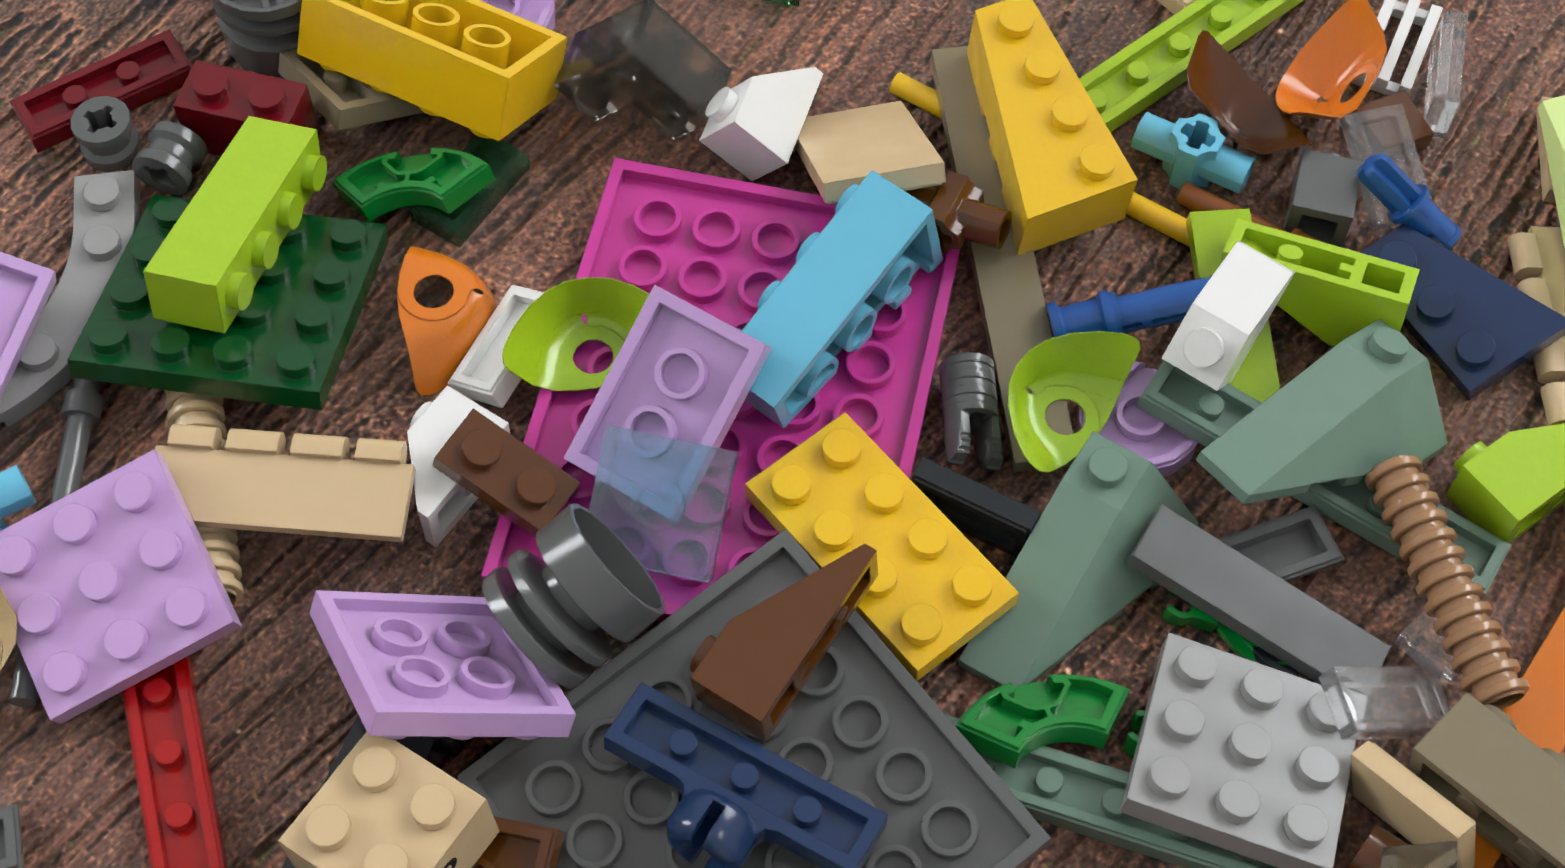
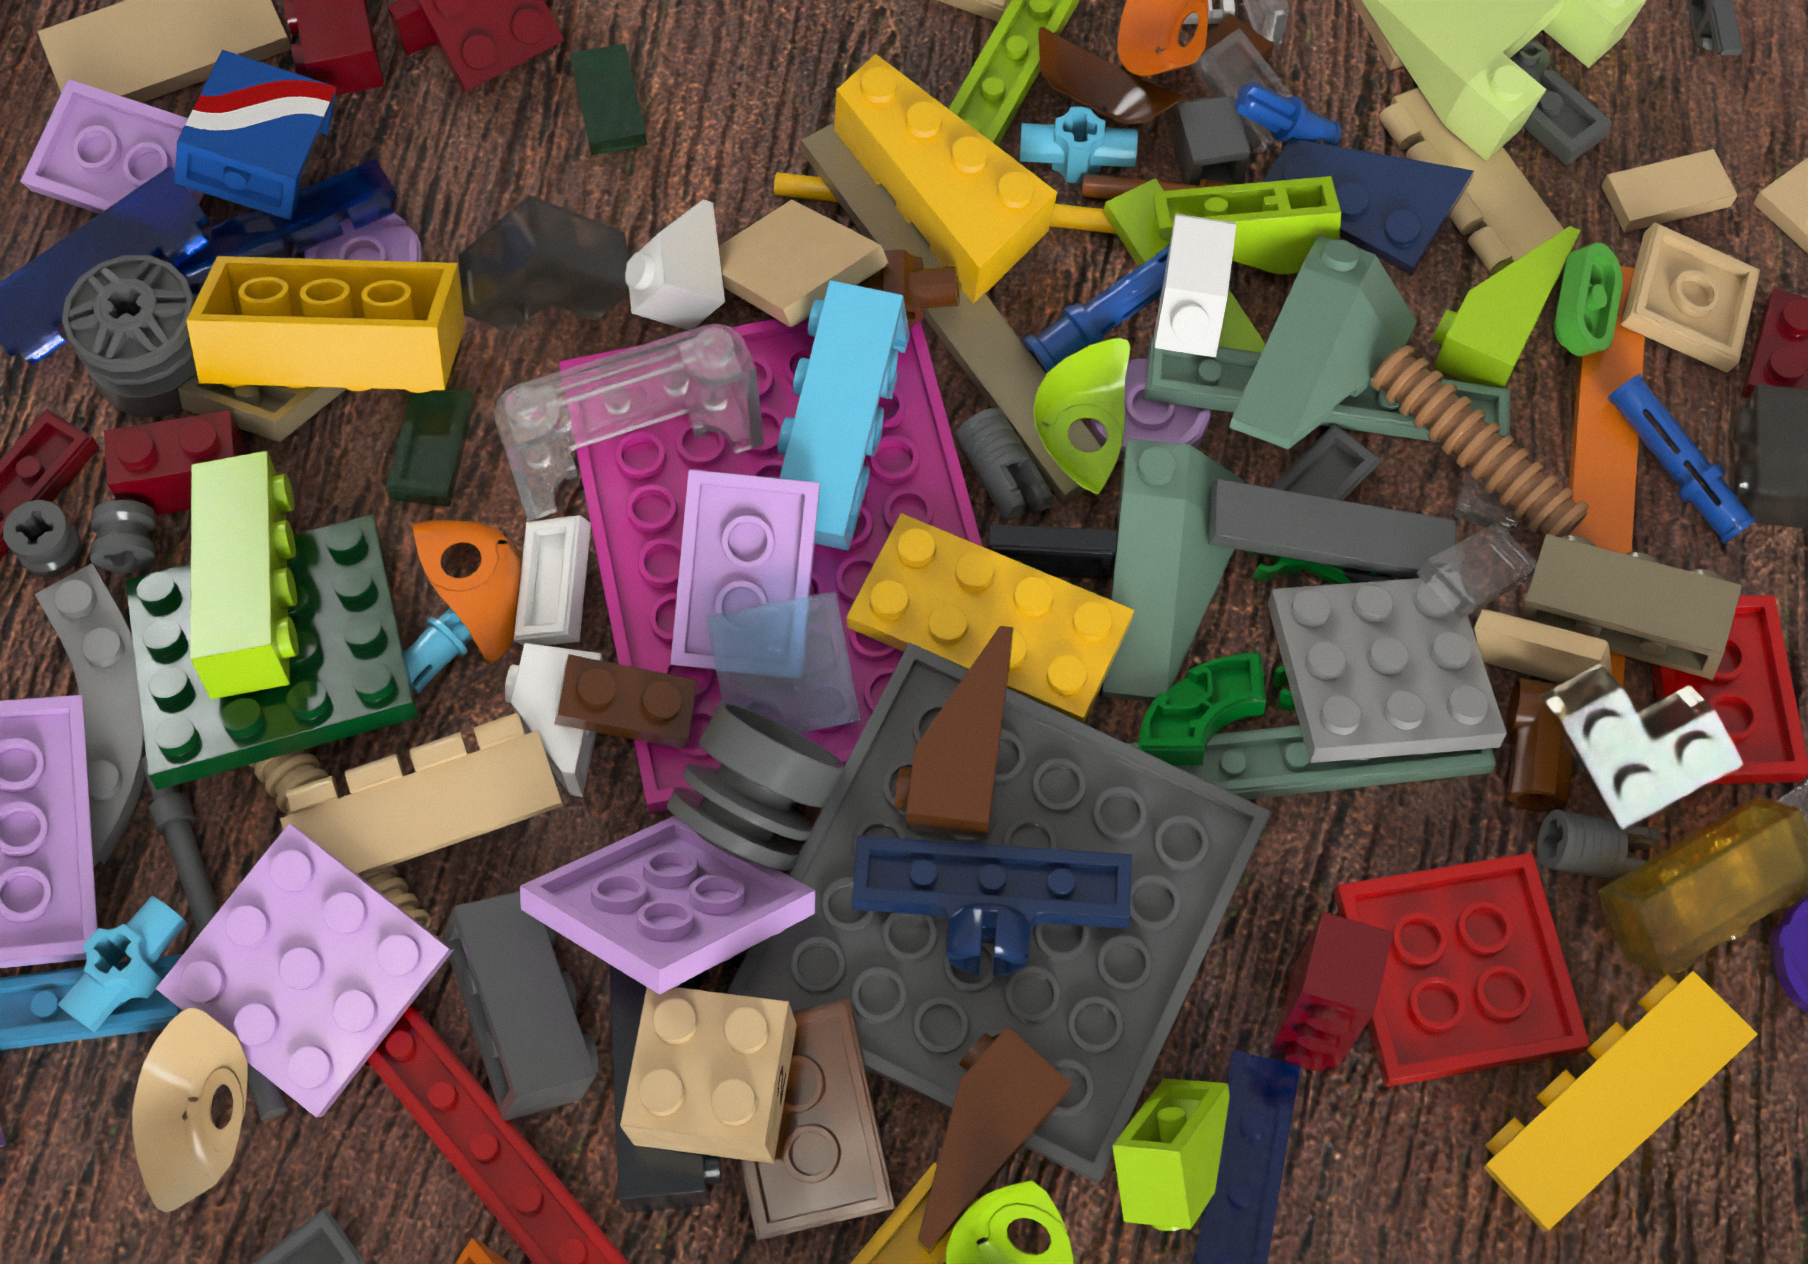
camera: 25 degrees left, 5 degrees up
green tile [331,147,496,222] -> none
lime piece [502,277,649,391] -> none
none -> medium azure axle [405,608,472,694]
none -> dark grey brick [442,891,599,1121]
none -> clear windscreen [494,324,764,521]

